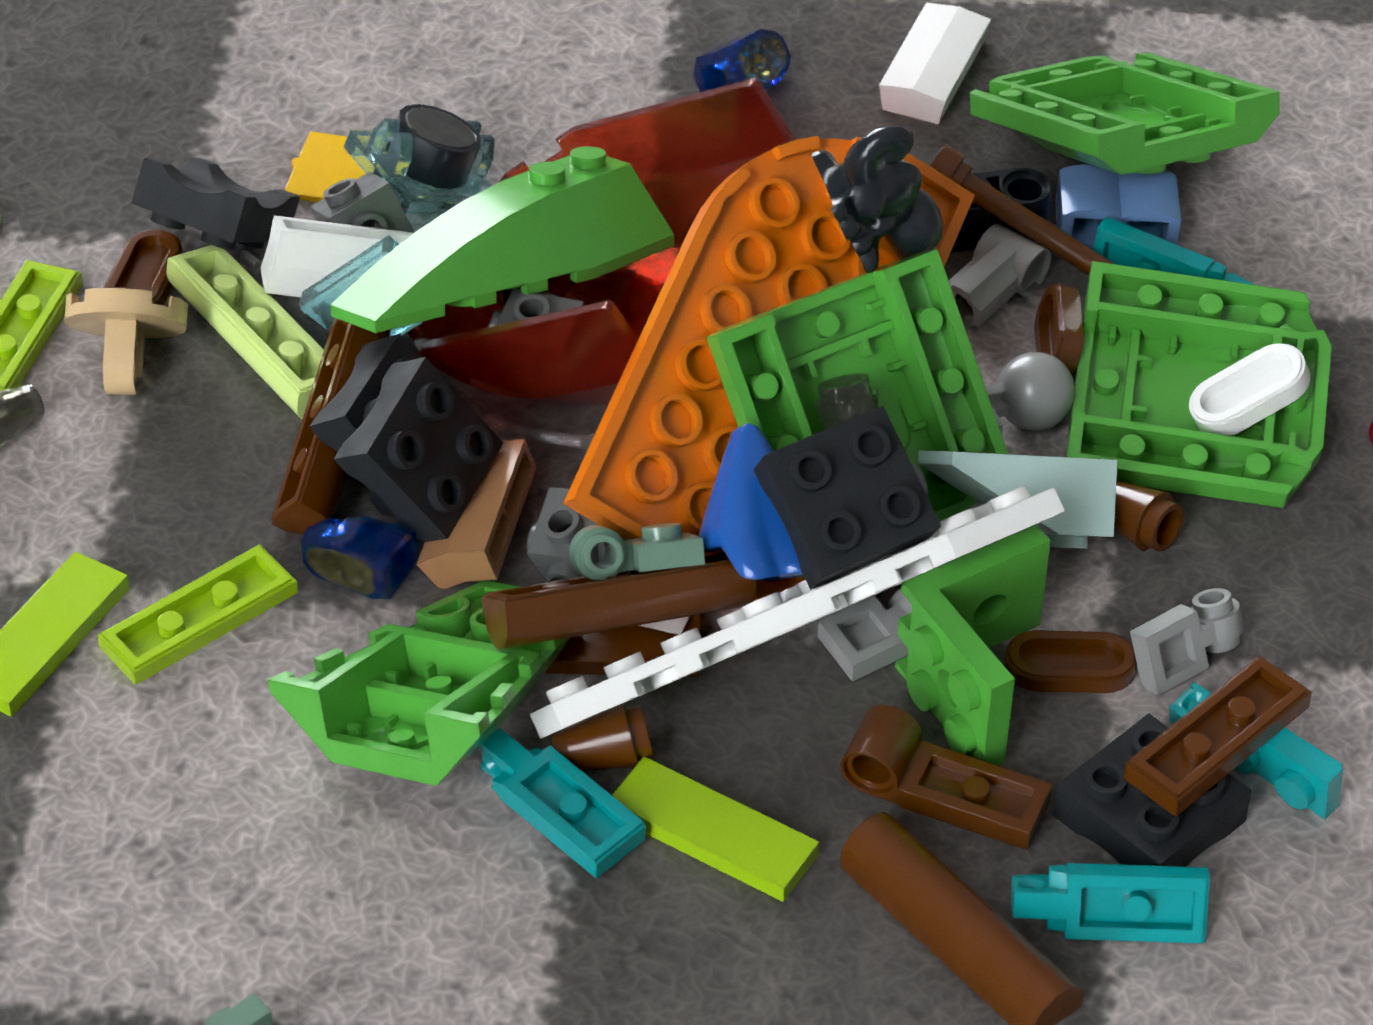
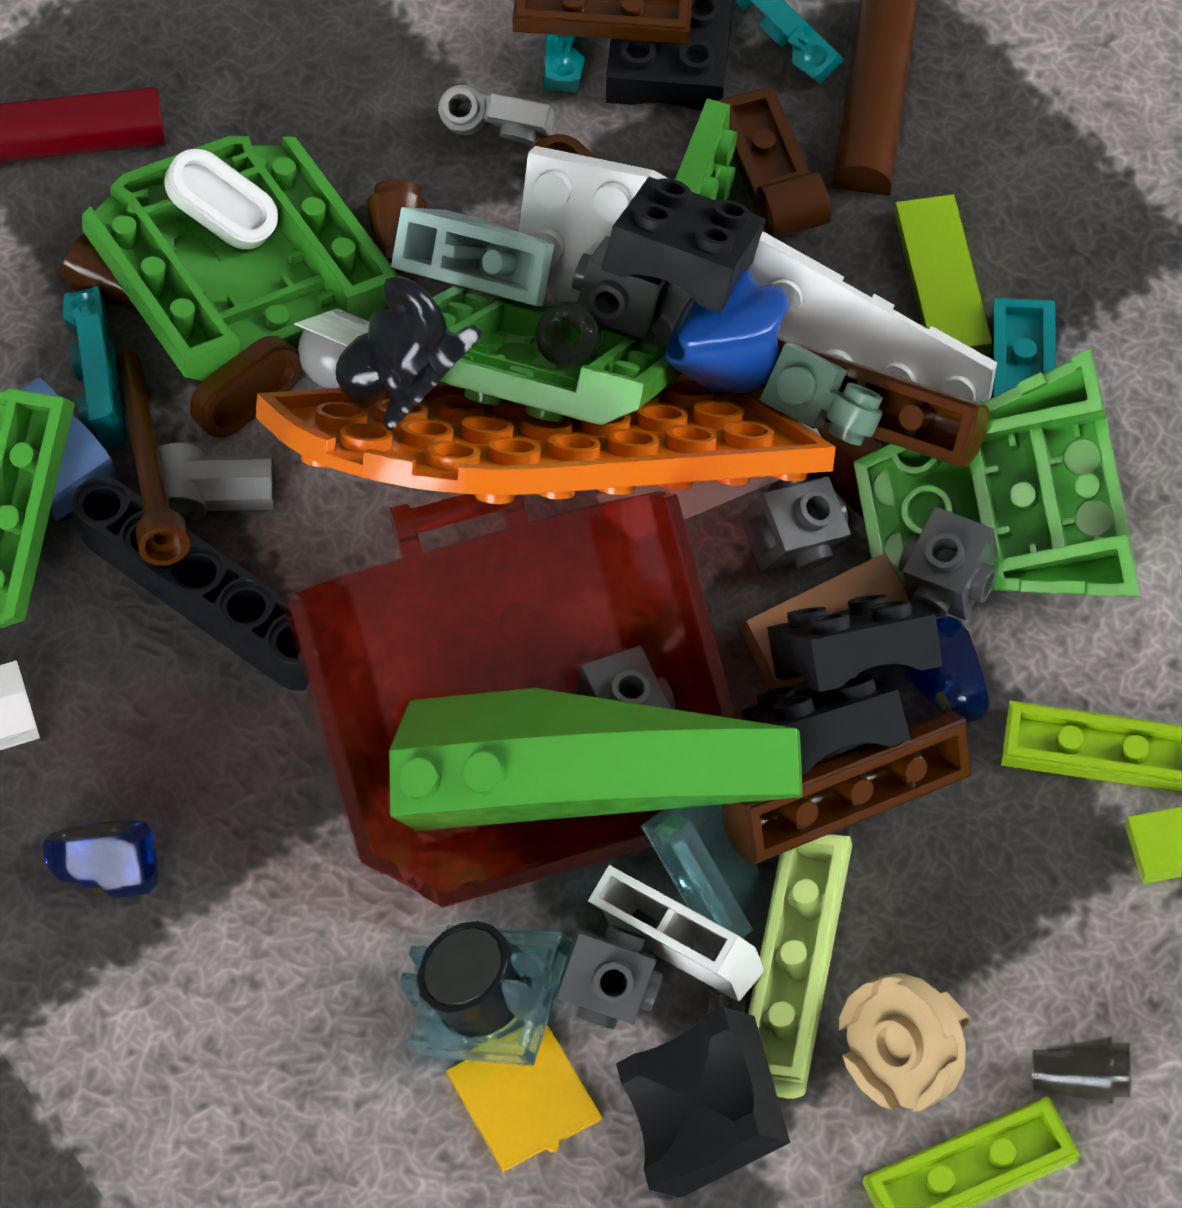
camera: 130 degrees left, 15 degrees up
reddish brown tile [103,229,183,305] -> none
none -> white sticker [294,308,369,346]
none -> dark grey brick [899,506,998,620]

